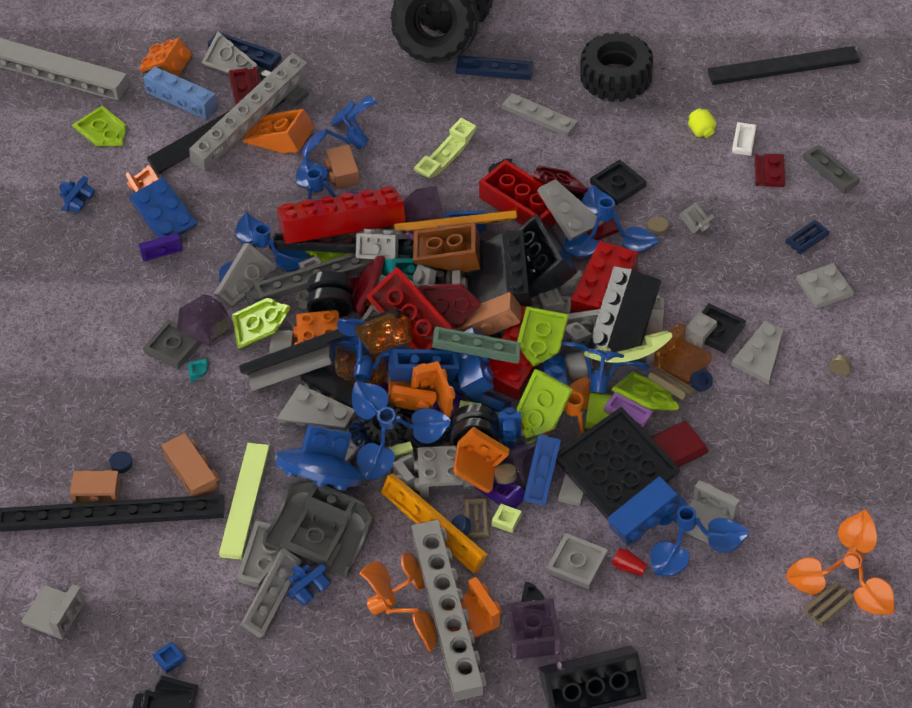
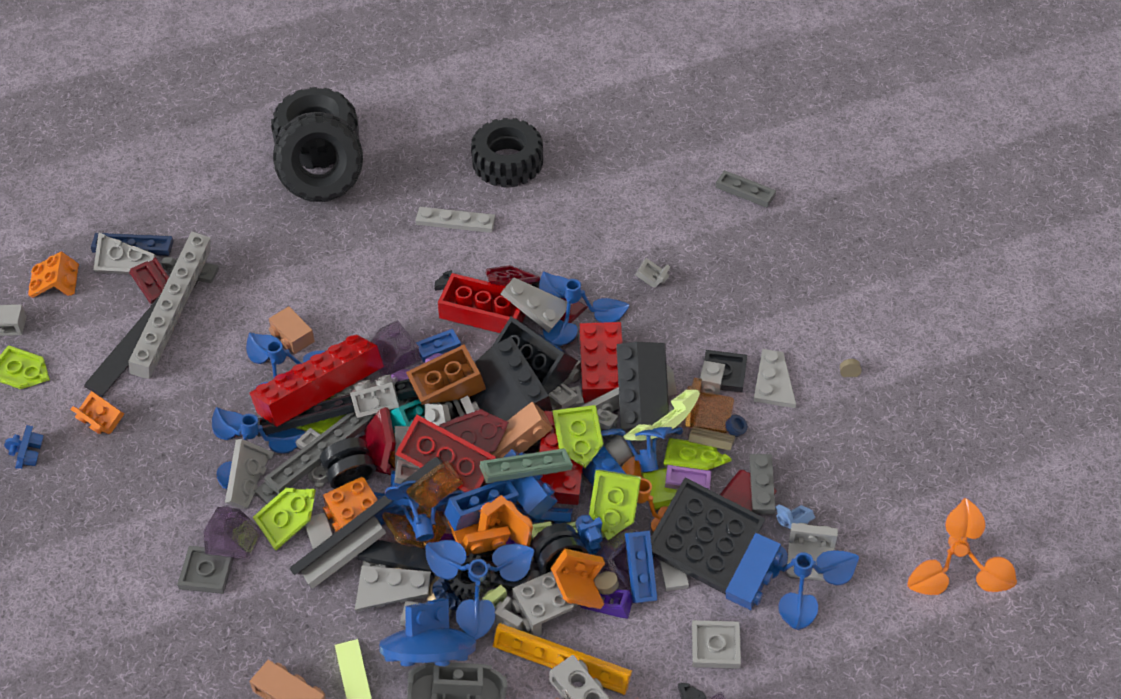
camera: 25 degrees left, 0 degrees up
blue plate [129,177,197,238] -> none
dark purple plate [139,233,183,262] -> none
medium blue brick [143,66,218,120] -> none
teal tile [187,358,209,382] -> none
orange slope [242,109,315,153] -> none
blue plant [302,95,378,160] -> none
light orange tile [393,210,517,233] -> none
yellowish green slope [414,118,477,179] -> none
dark blue tile [451,515,471,536] -> none
dark blue plate [456,55,533,80] -> none
dark tan tile [464,498,489,540] -> none
yellowish green plate [492,504,522,534] -> none
black plate [590,159,647,206] -> none
red cone [612,547,648,577] -> none
dark tan tile [648,217,668,236] -> none
neon yellow head [688,108,717,138] -> none
black tile [707,46,860,85] -> none
white tile [732,122,757,156] -> none
dark red plate [754,153,785,187] -> none
dark blue tile [785,220,830,254] -> none
light grey plate [796,263,854,309] -> none
dark tan tile [804,581,854,627] -> none
none -> dark grey plate [749,454,775,515]
none -> medium blue bracket [775,504,815,529]

